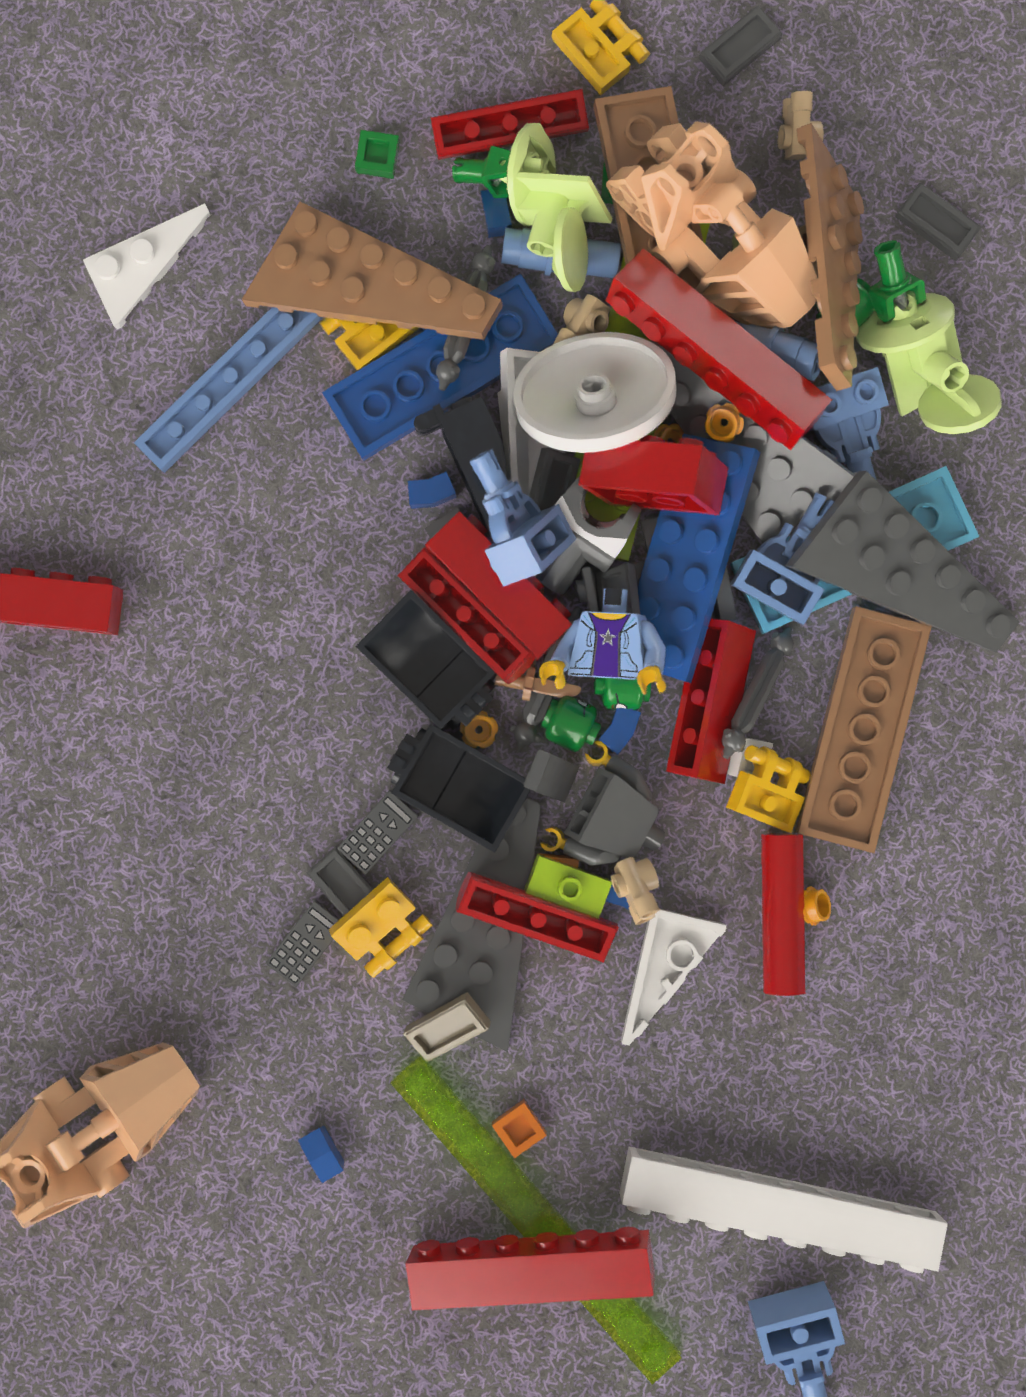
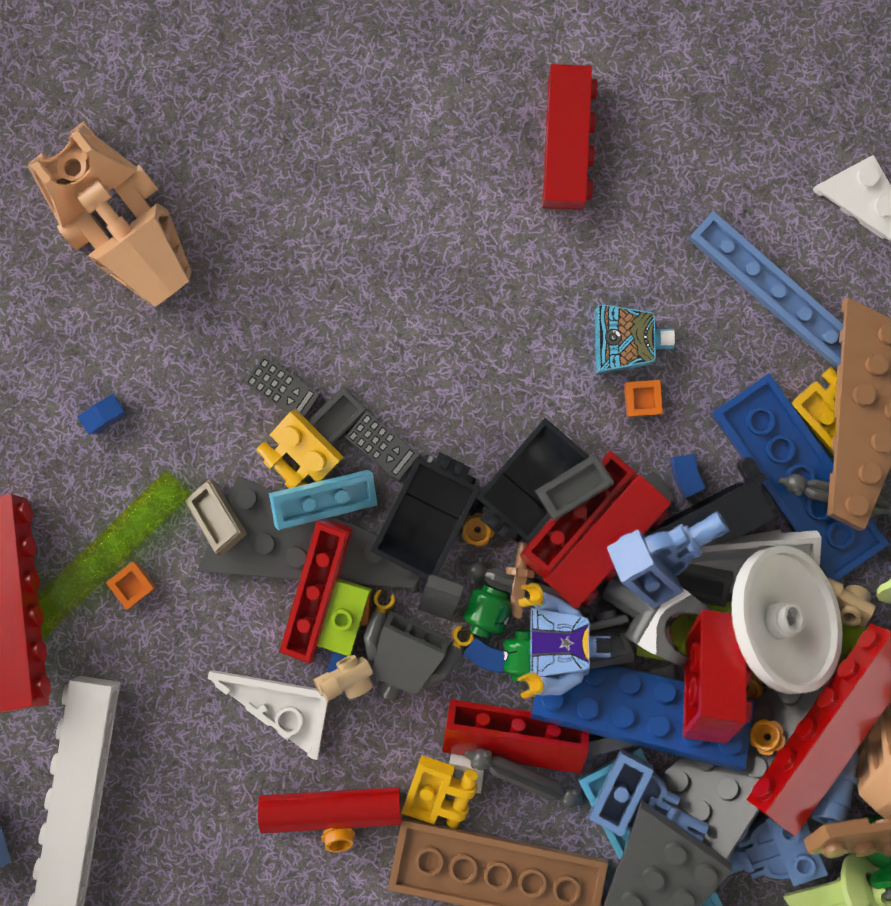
camera: 90 degrees right, 0 degrees up
none -> medium azure plate [269,470,377,530]
none -> dark grey tile [535,453,615,521]
none -> torso [595,305,675,374]
none -> orange plate [624,380,663,418]

